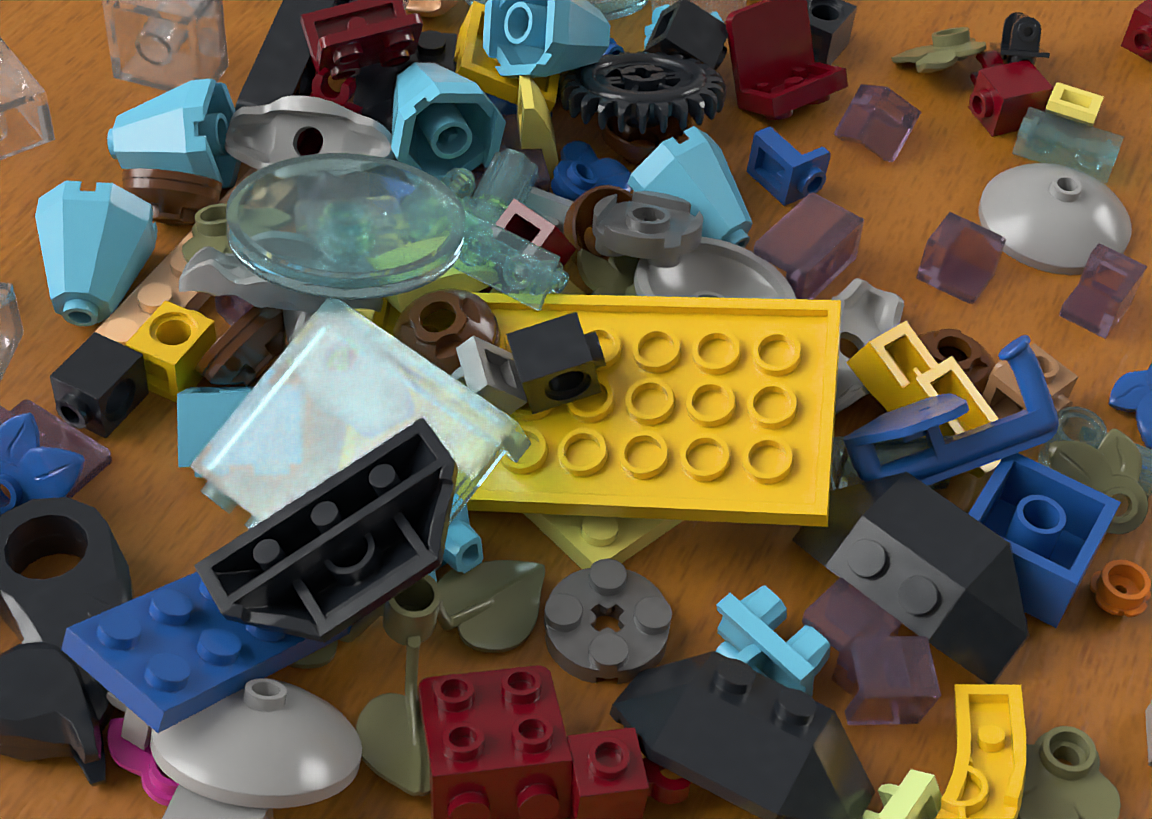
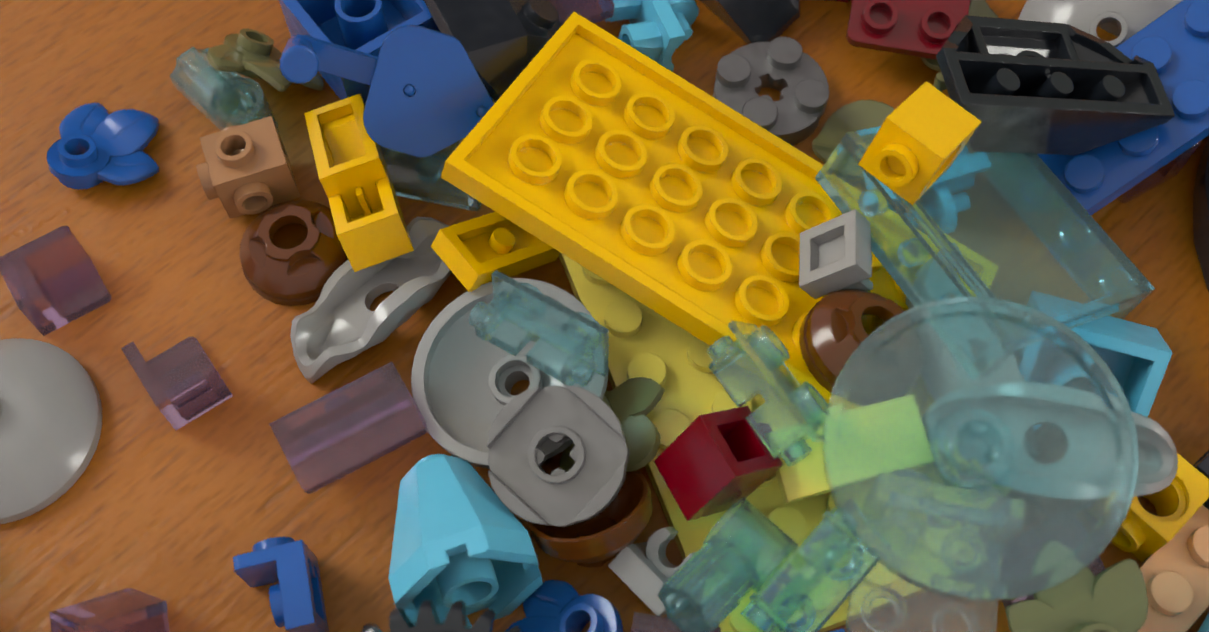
camera: 155 degrees left, 15 degrees up
black brick [506,312,606,414] -> none
none -> clear light blue hinge [469,270,609,387]
none -> yellow brick [858,81,982,206]

